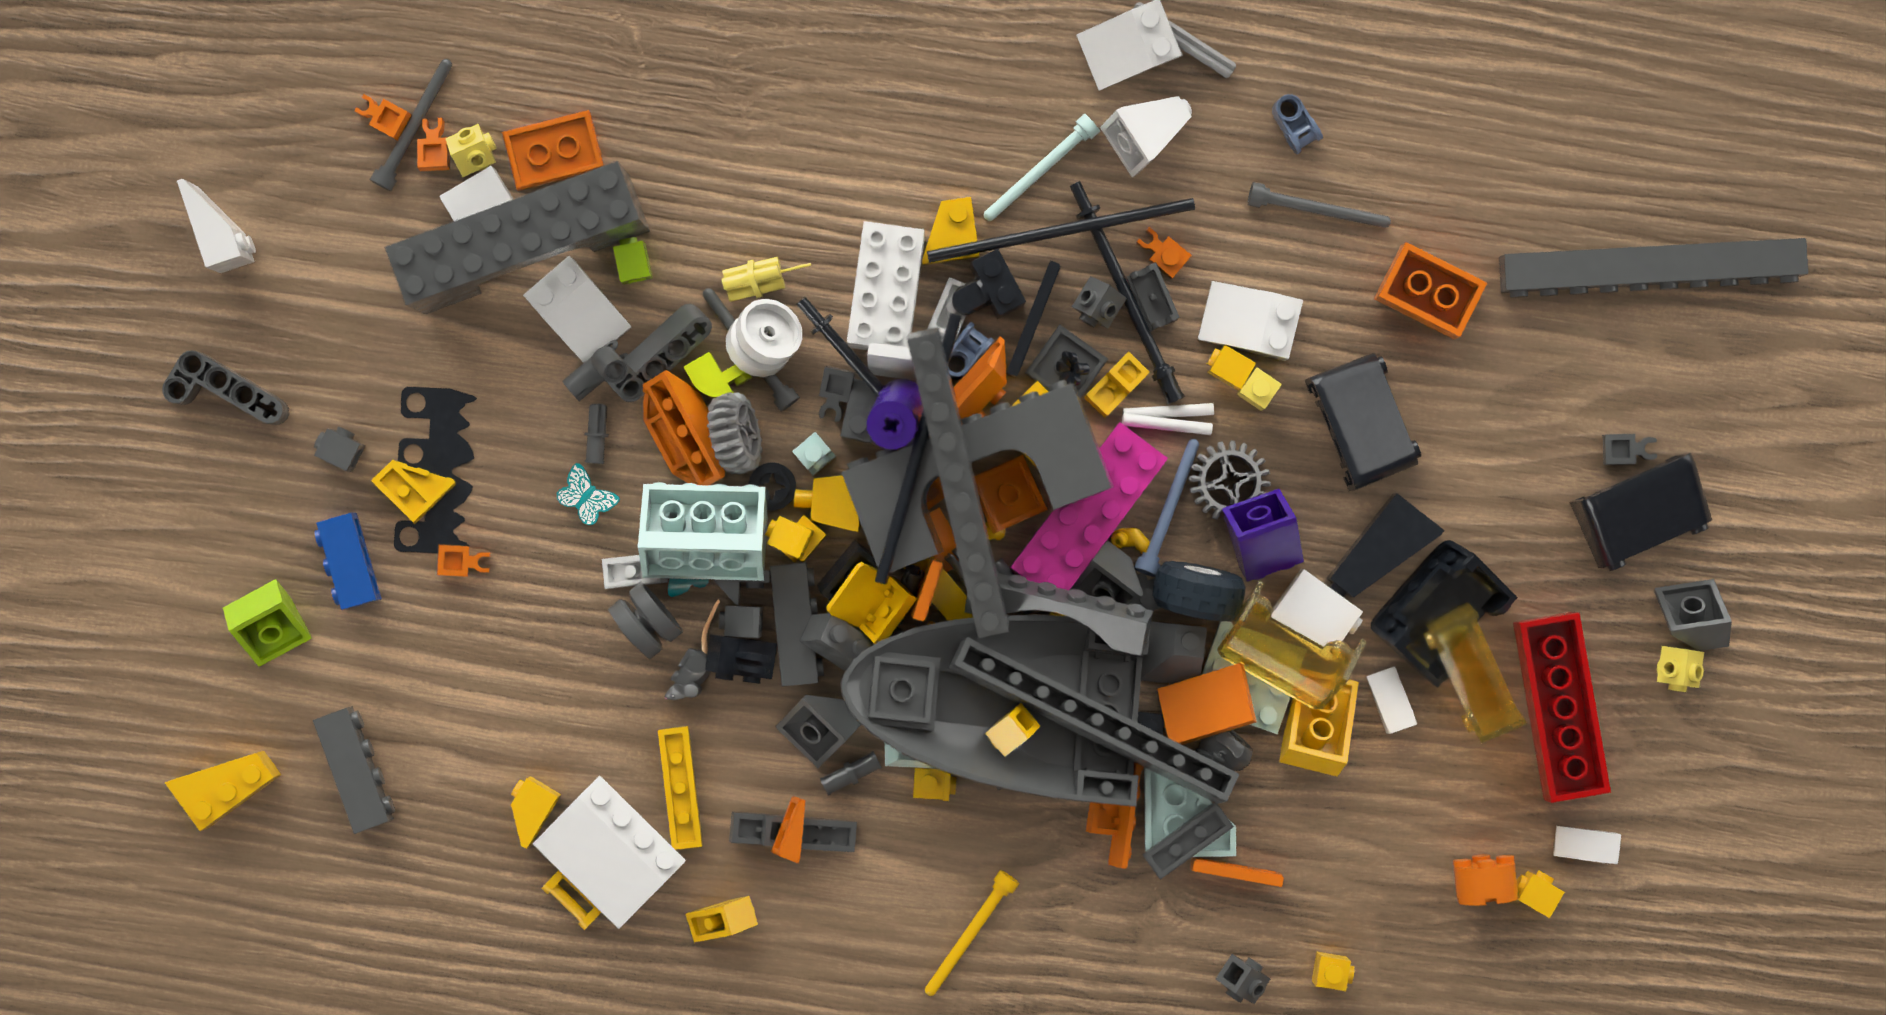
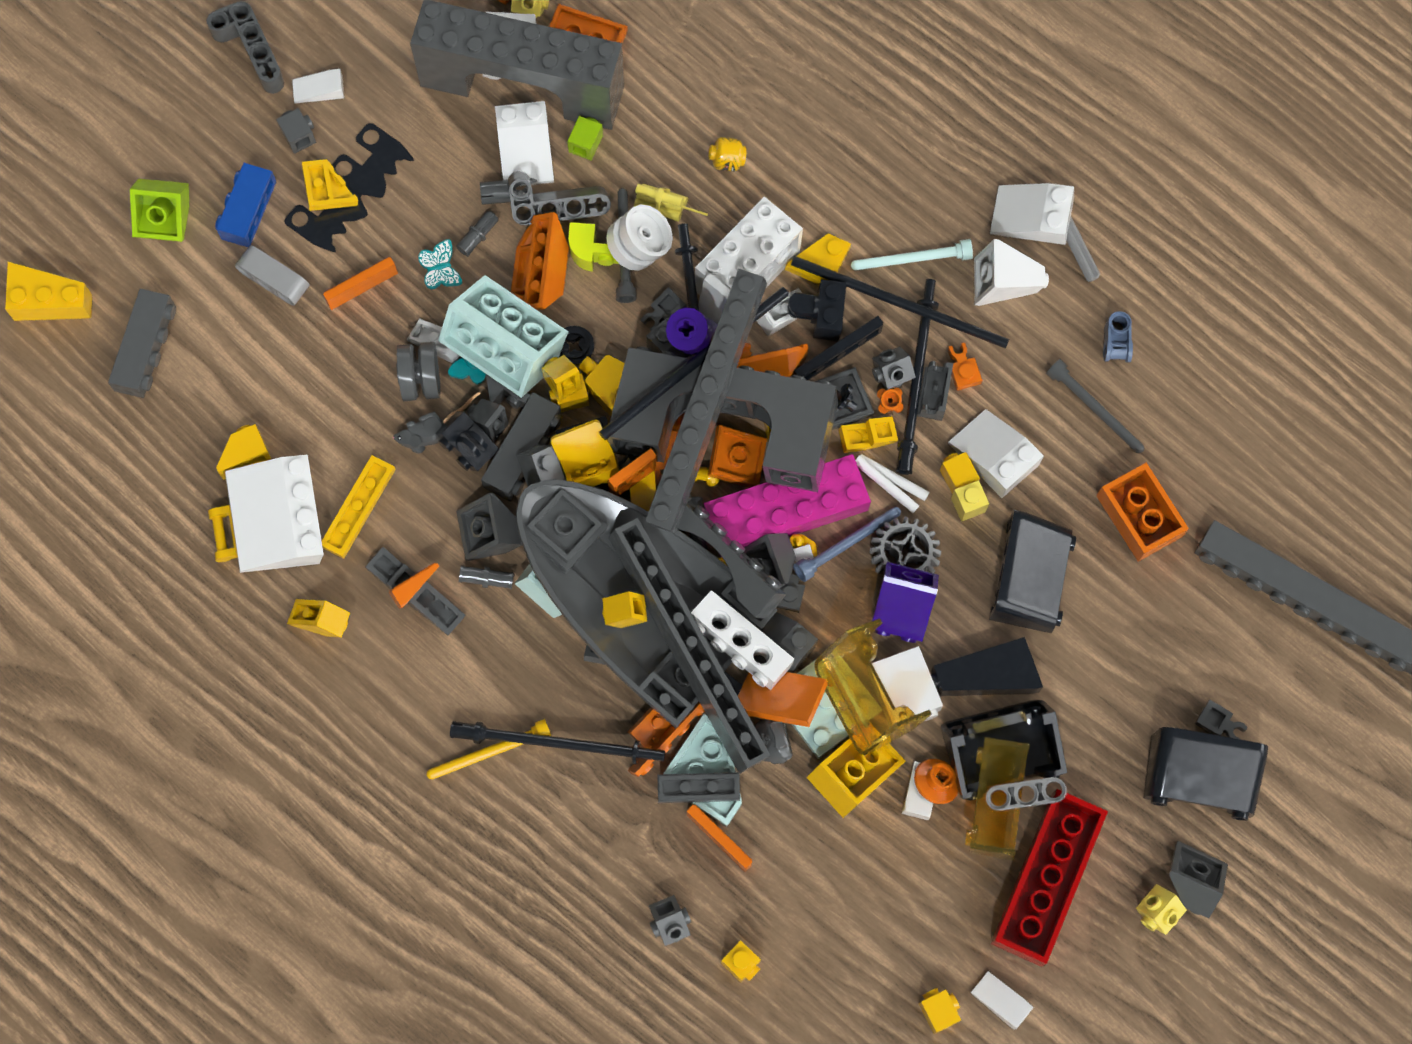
camera: 30 degrees right, 15 degrees down
orange plate [437,544,490,577] -> none
light grey gear [707,392,763,474] -> none
light aqua brick [792,432,836,475] -> none
yellow bracket [913,767,957,801] -> none
sand blue piece [948,322,995,380] -> none
black wheel [1152,561,1246,622] -> none
orange brick [1453,854,1518,906] -> none
none -> light grey beam [235,245,310,306]
none -> white slope [292,69,344,103]
none -> orange tile [323,257,398,310]
none -> black bar [450,721,665,764]
none -> white brick [691,590,794,690]
none -> yellow head [708,137,746,172]
none -> white window [793,544,814,562]
none -> orange plate [877,387,904,414]
none -> orange piece [914,759,959,804]
none -> light grey beam [986,777,1067,811]

